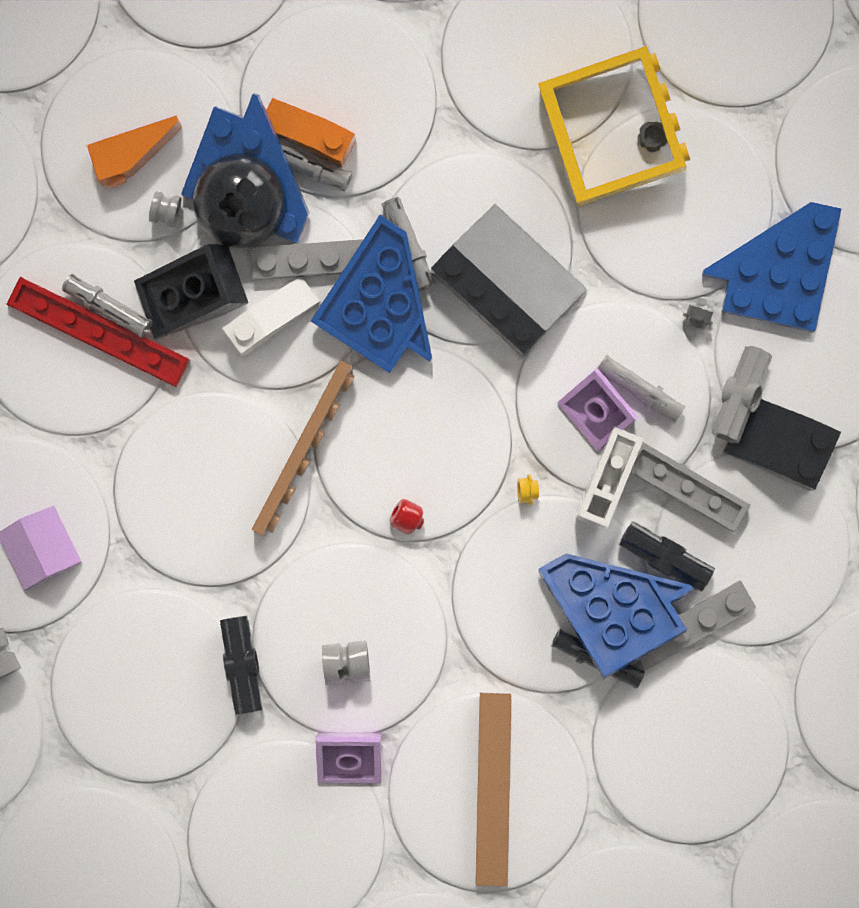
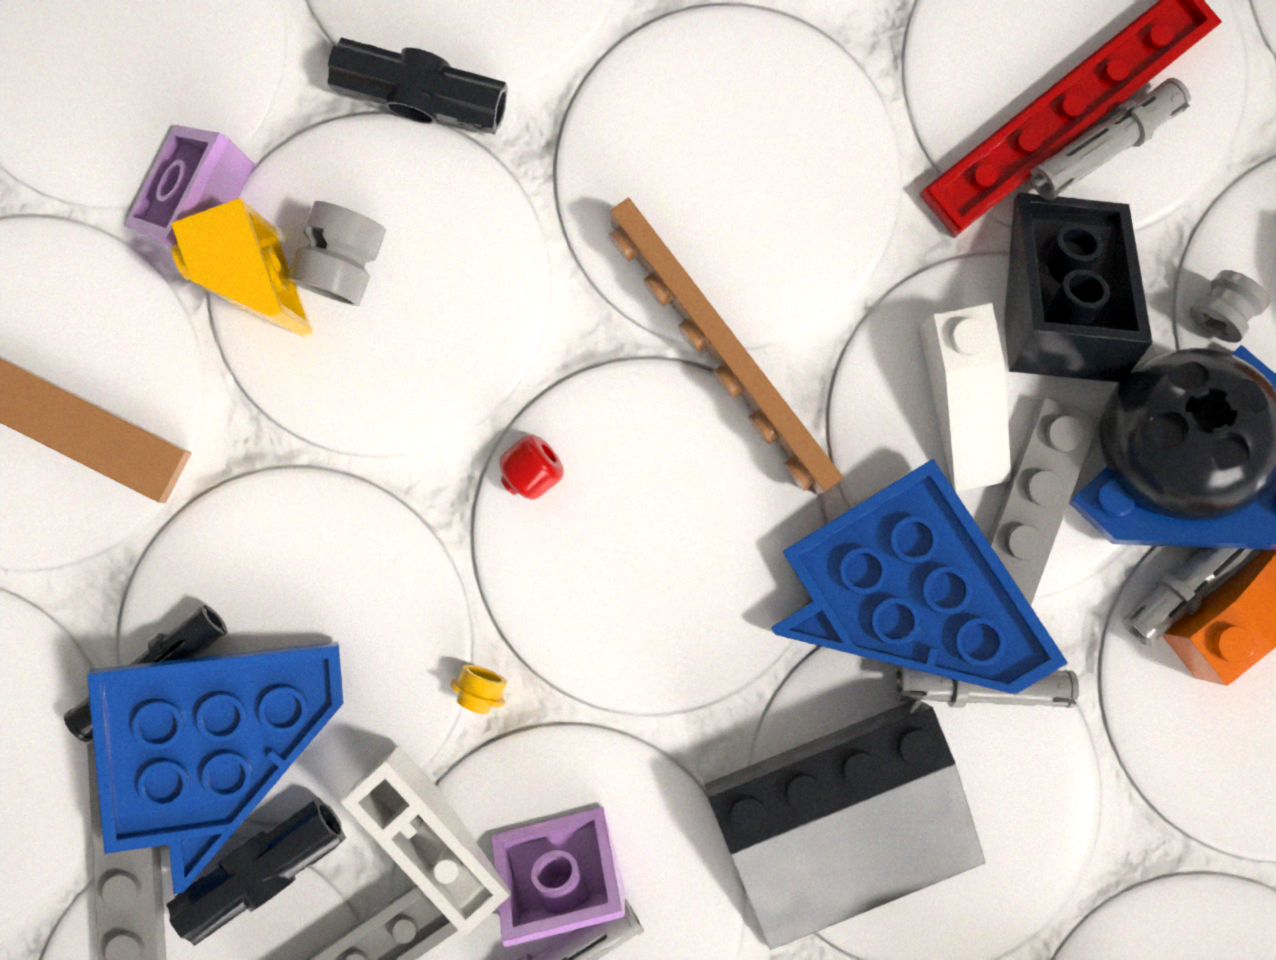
camera: 115 degrees right, 0 degrees up
none -> yellow slope [171,198,313,337]

